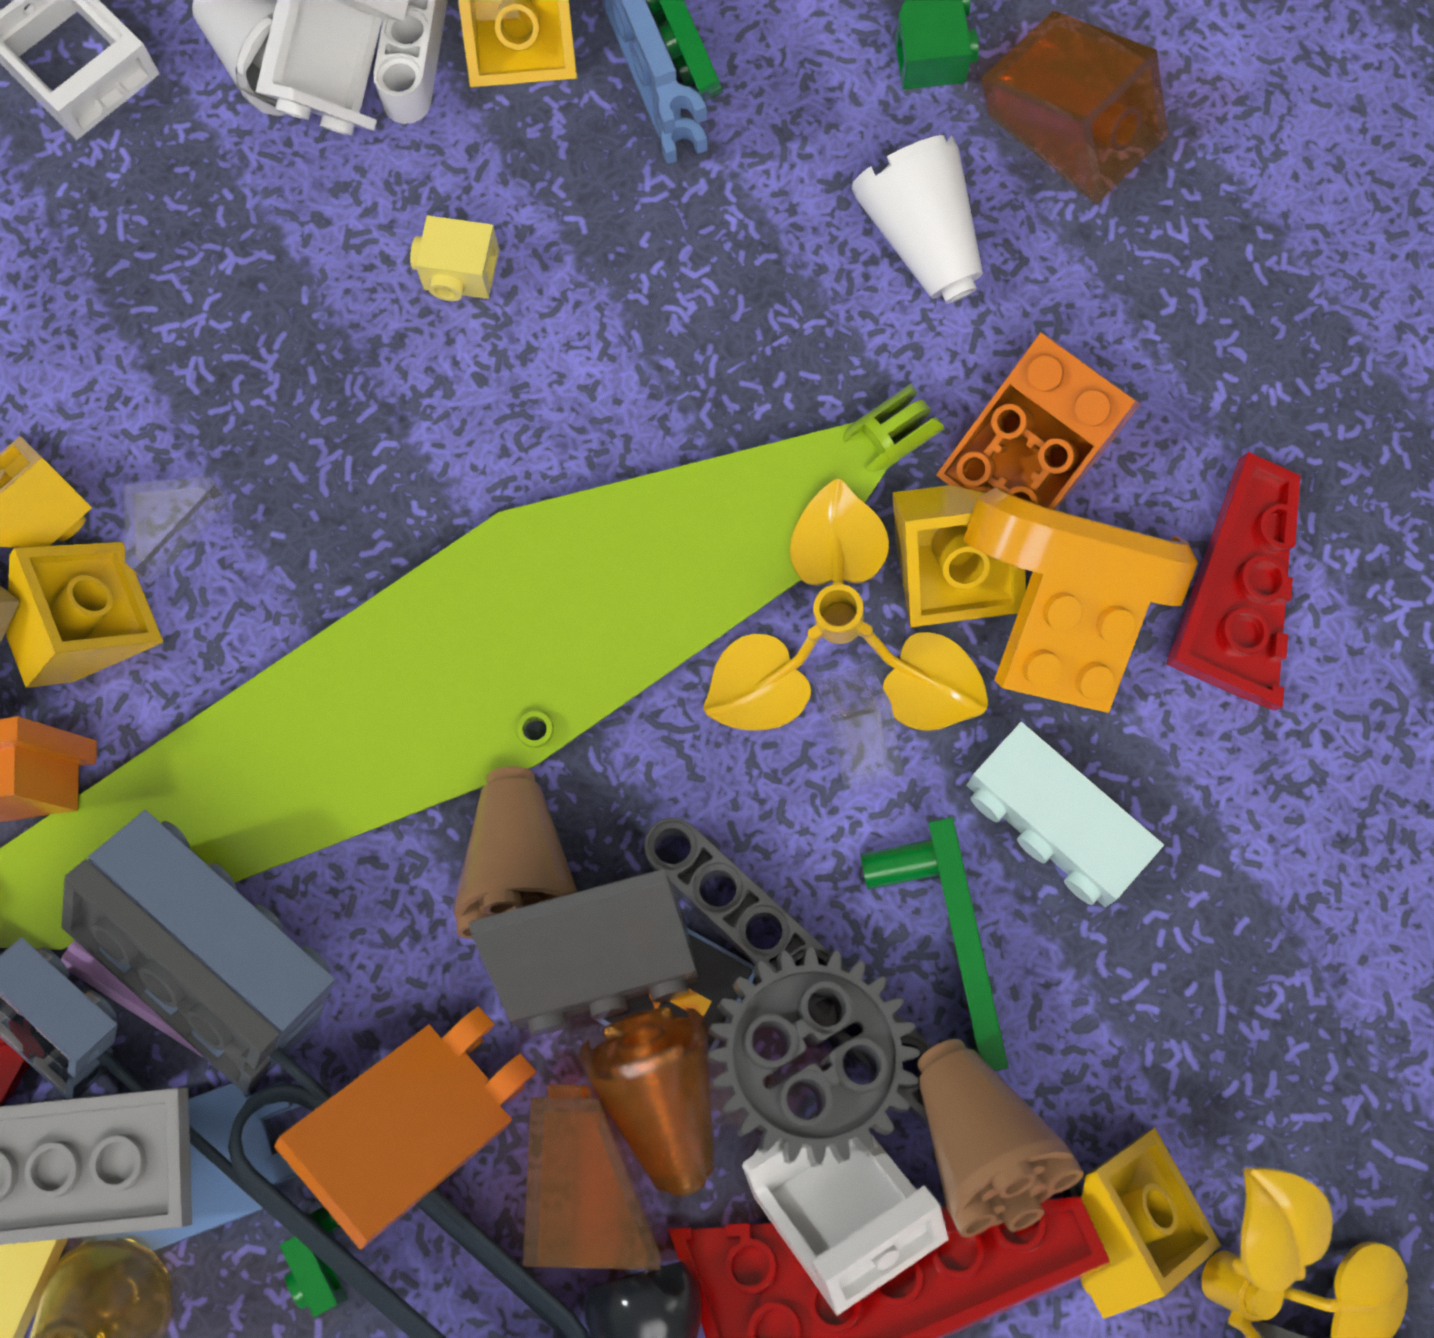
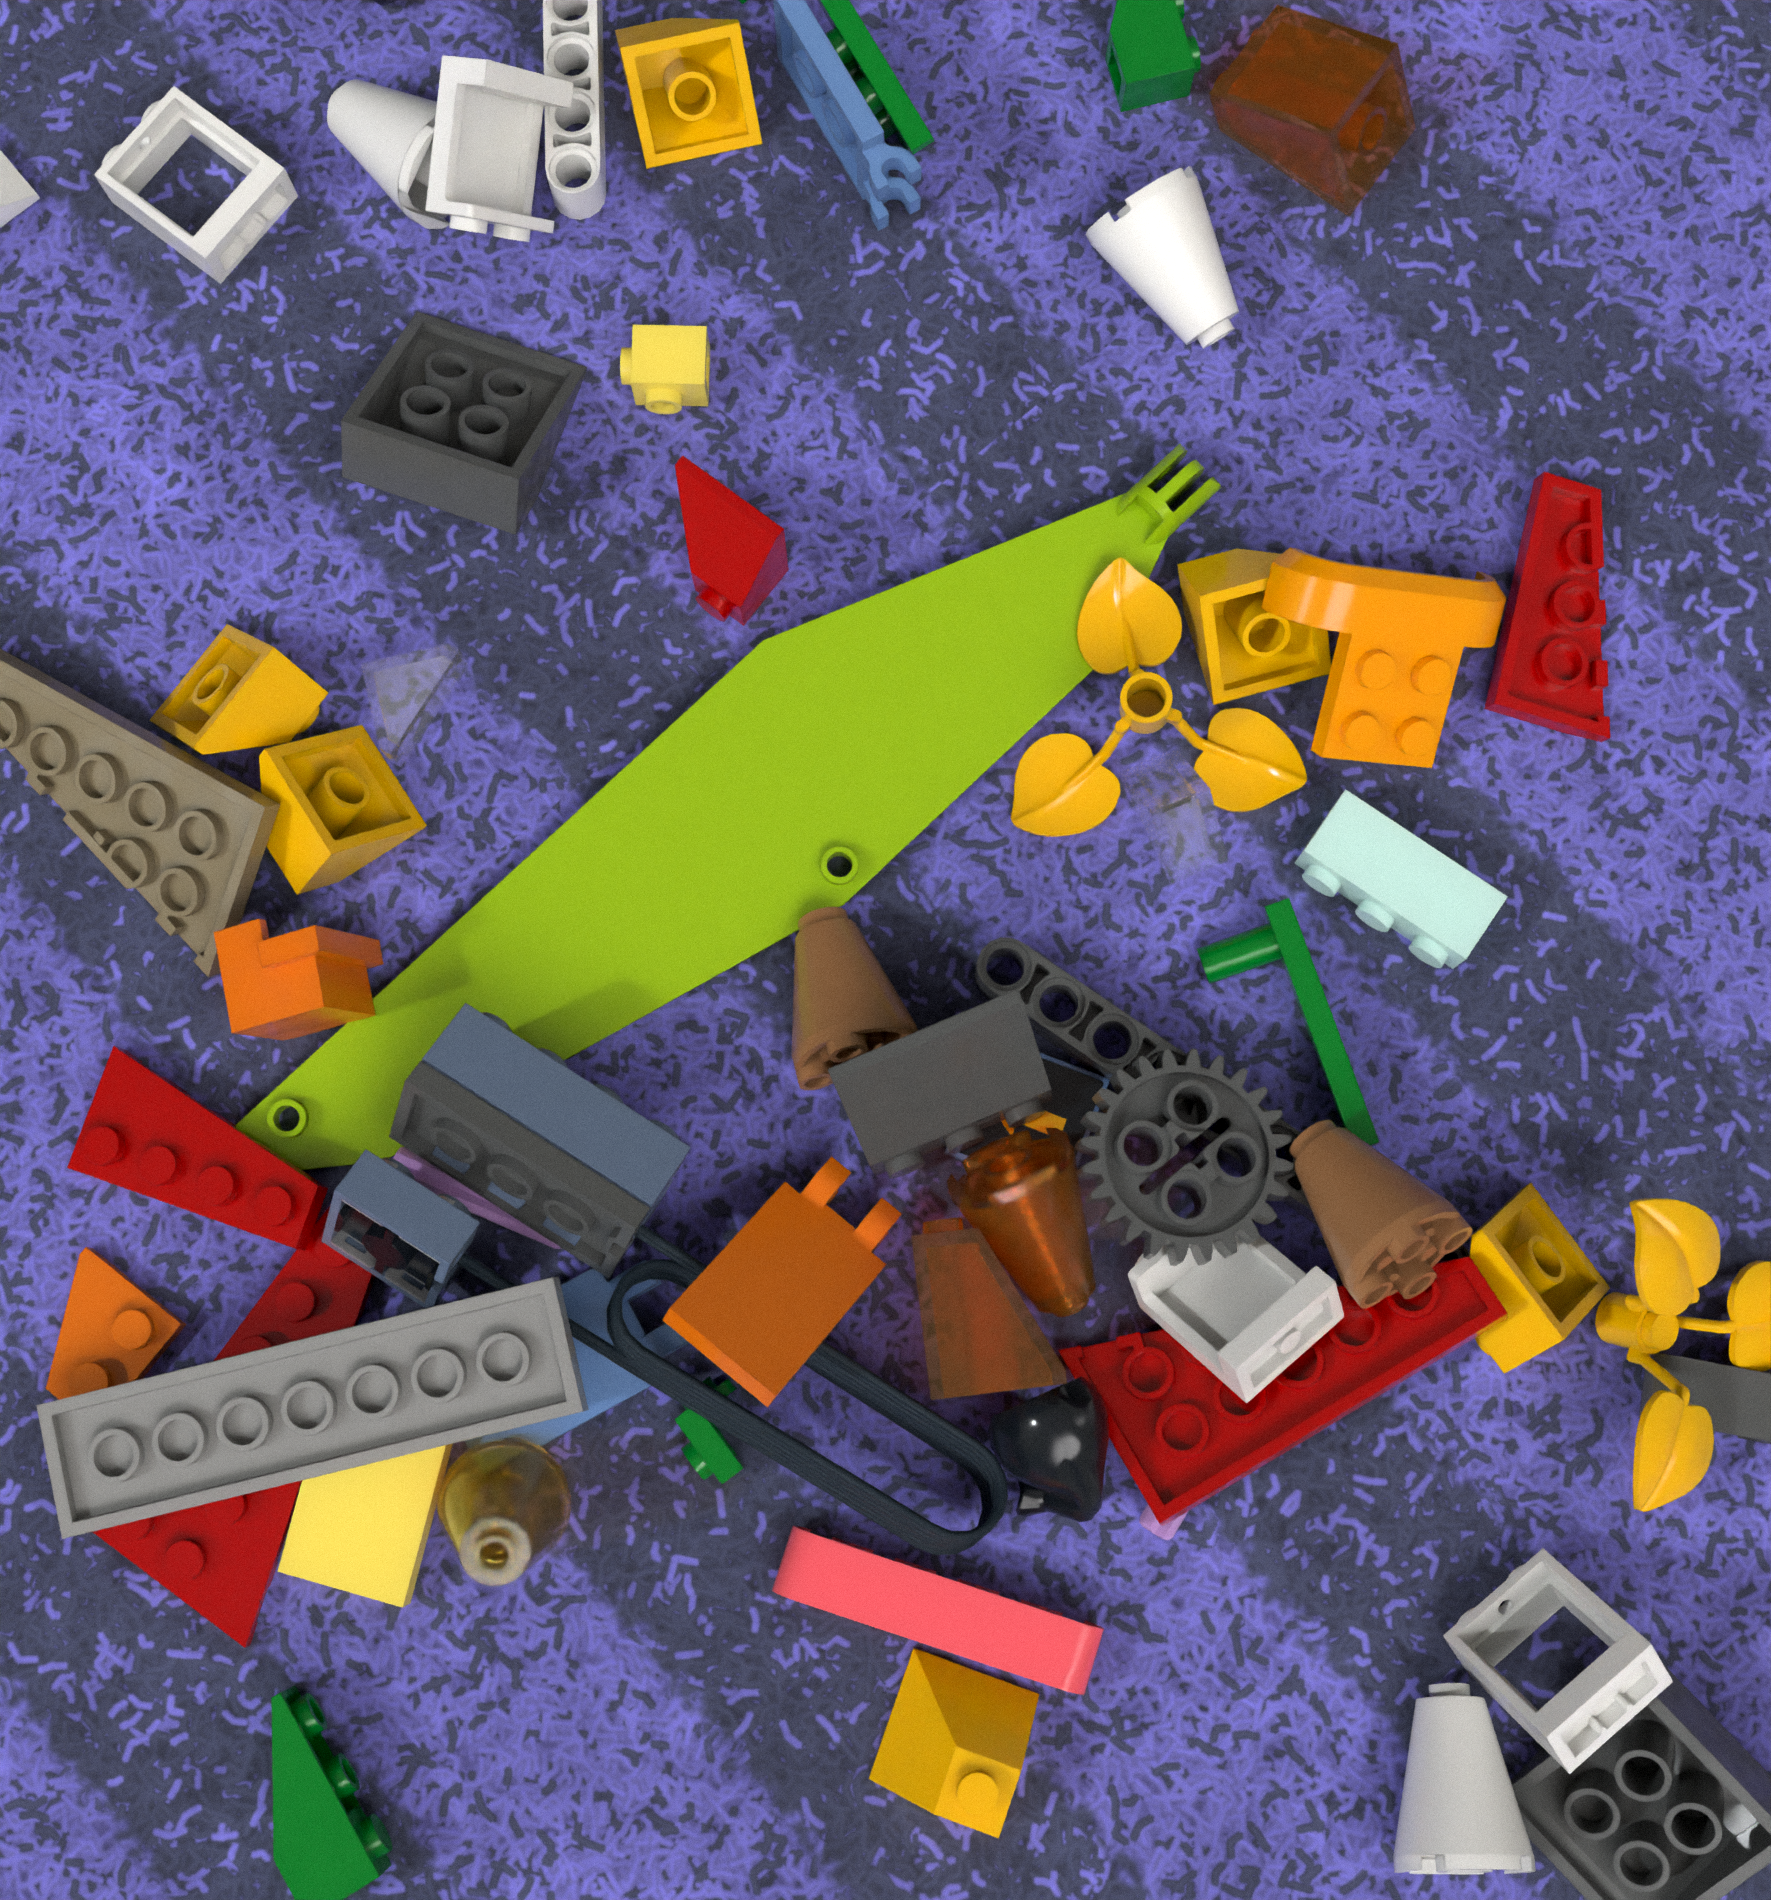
camera: 10 degrees left, 5 degrees up
orange slope [936,332,1141,510] -> none
none -> dark grey slope [341,311,587,535]
none -> red slope [675,455,789,626]

